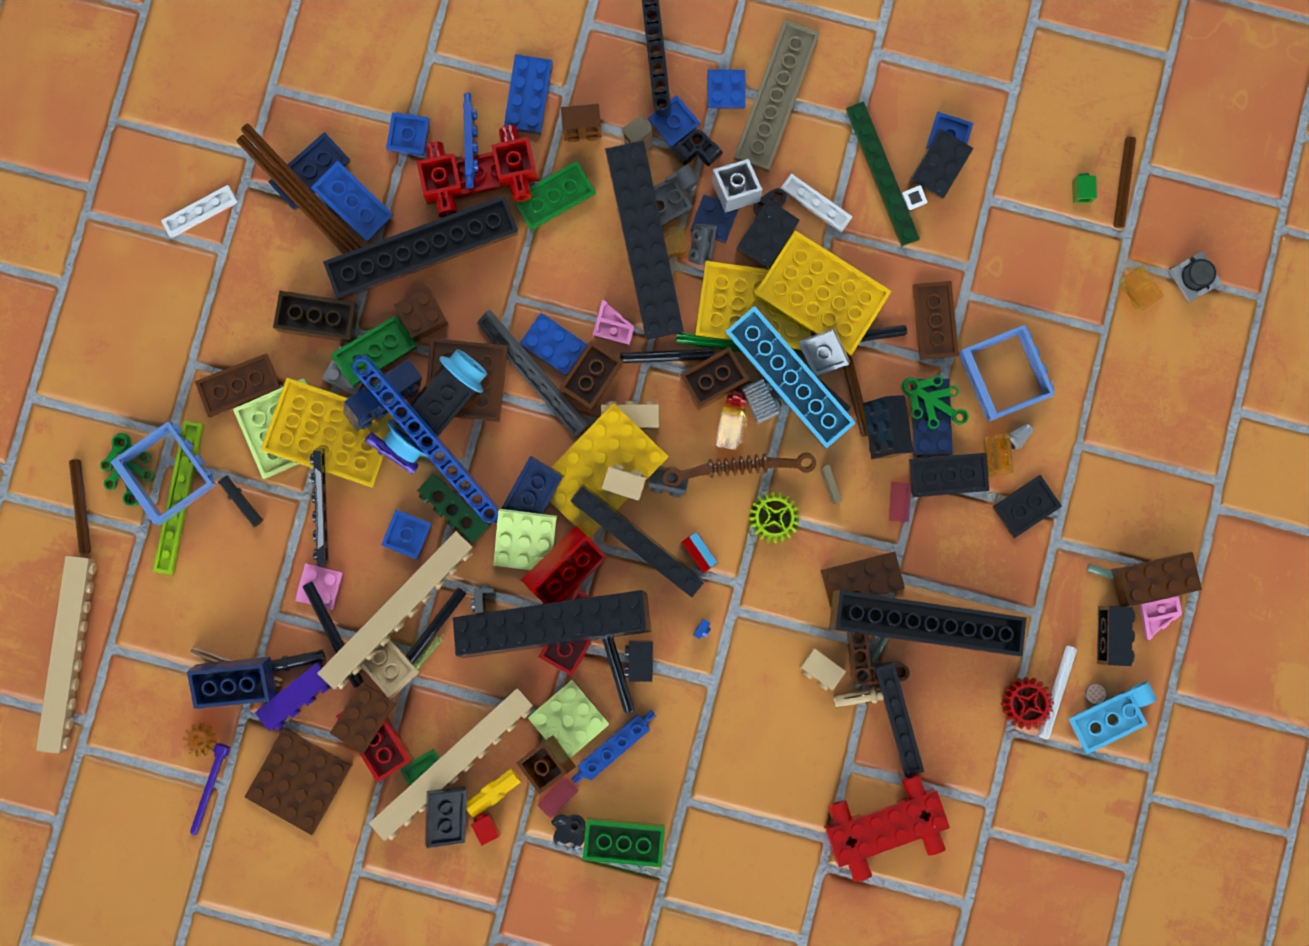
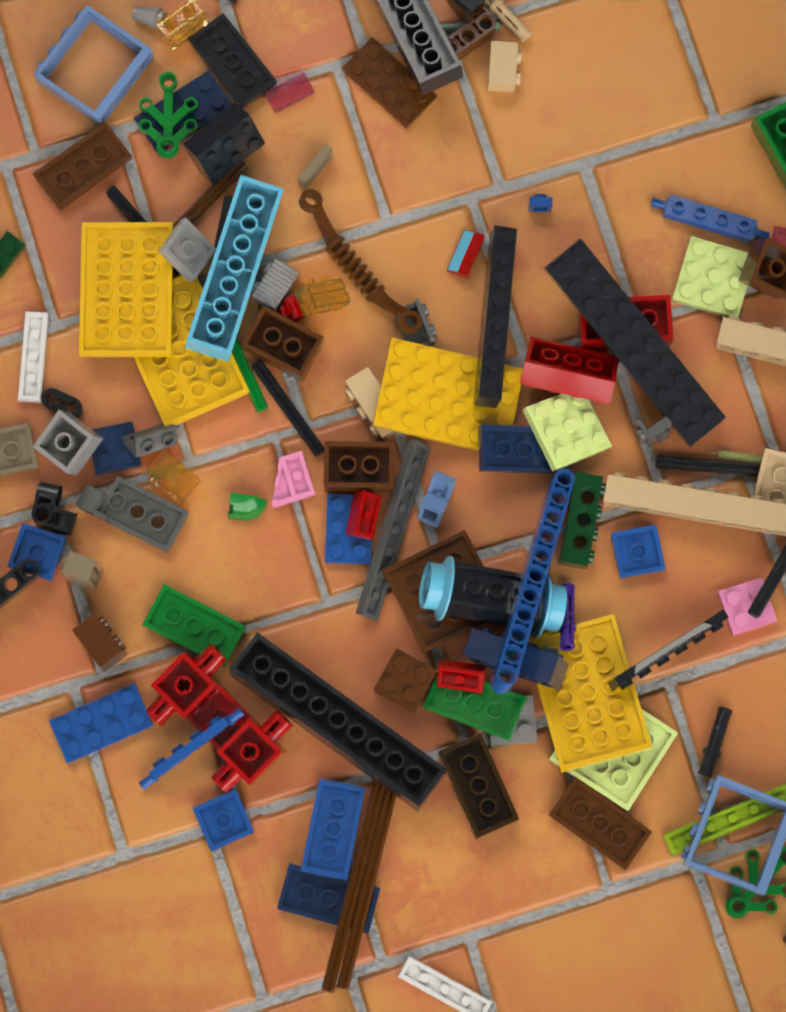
camera: 120 degrees left, 5 degrees down
tan brick [602,464,647,501] -> none
black axle [602,638,635,714] -> none
black brick [604,140,684,340] -> none
black brick [625,640,653,682] -> none
black brick [736,199,800,269] -> none
lime gear [748,492,800,544] -> none
none -> green brick [228,492,268,521]
none -> red slope [345,489,382,540]
none -> medium blue brick [417,471,457,527]
none -> red slope [437,660,487,694]

